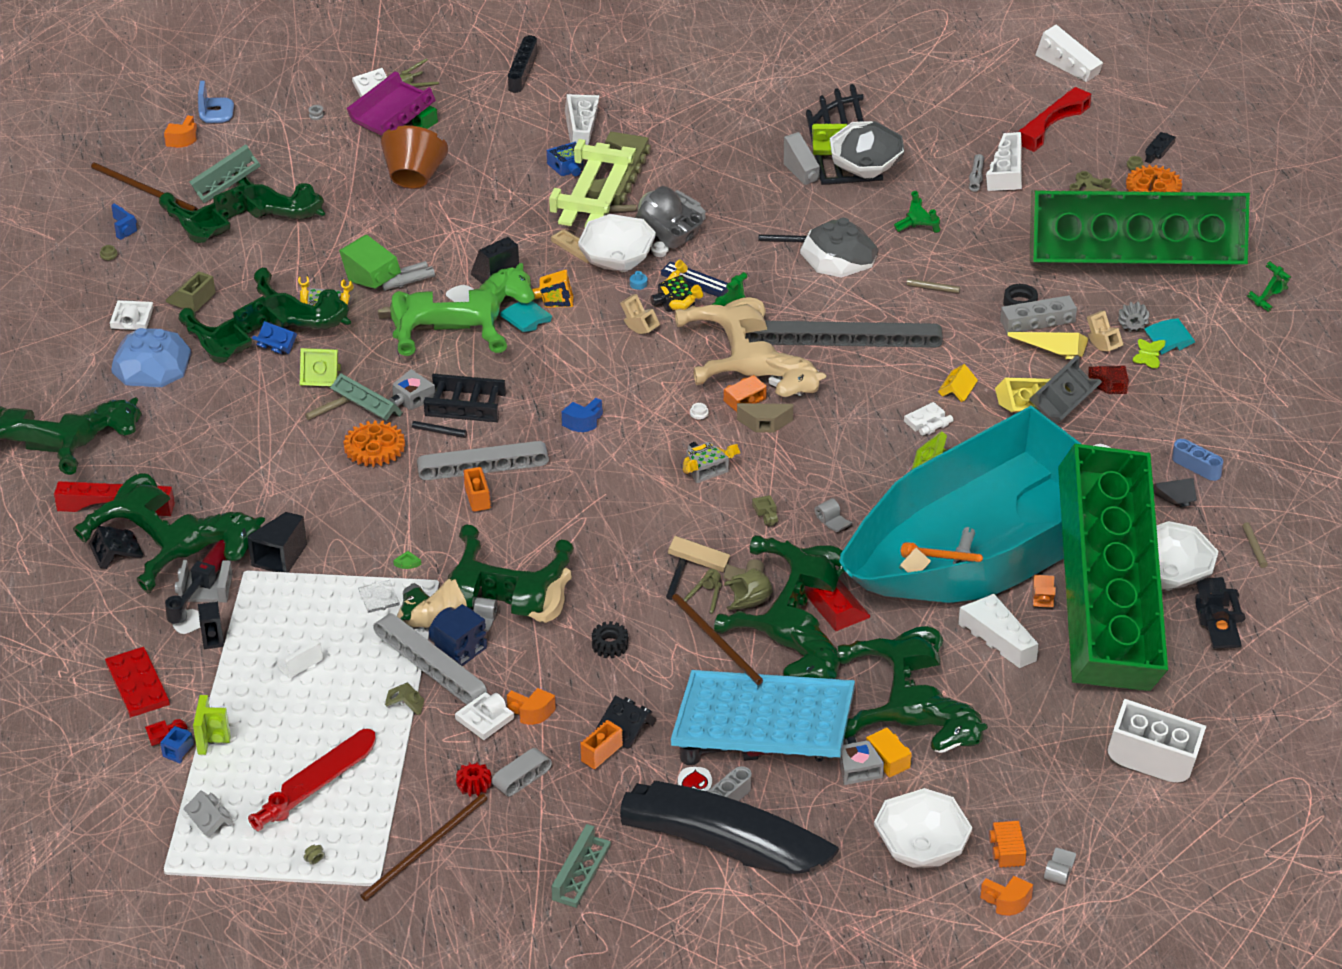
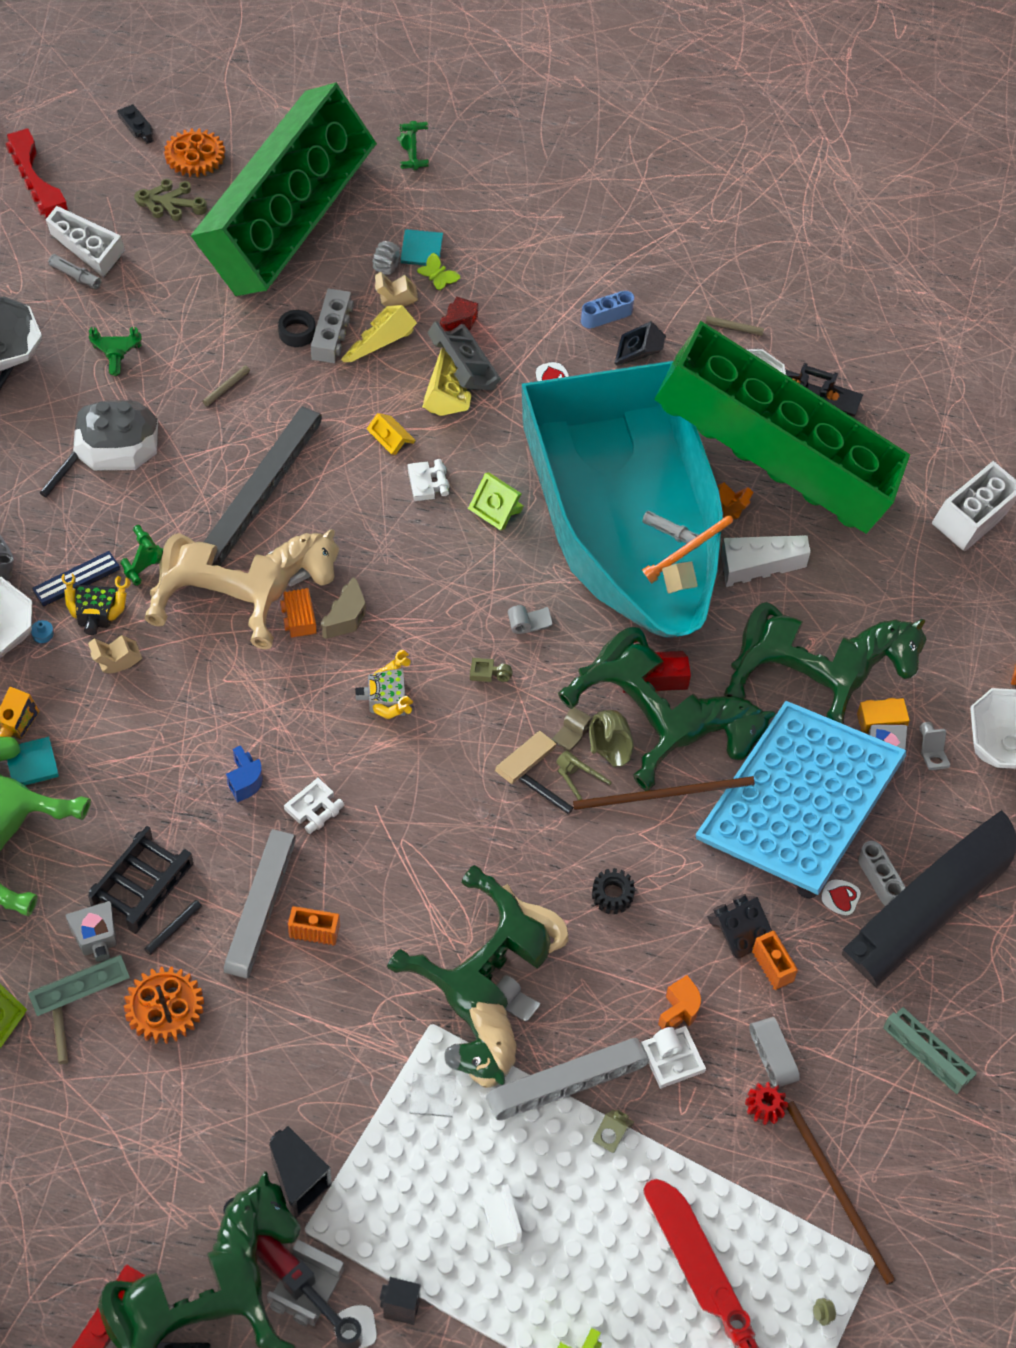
camera: 70 degrees left, 15 degrees up
bright green tile [393,551,421,569] -> none
dark blue piece [429,604,487,666] -> none
white plate [690,403,708,420] -> none
olive plate [1127,156,1144,170] -> none
none -> white plate [284,778,345,834]
none -> light grey bracket [919,722,950,770]

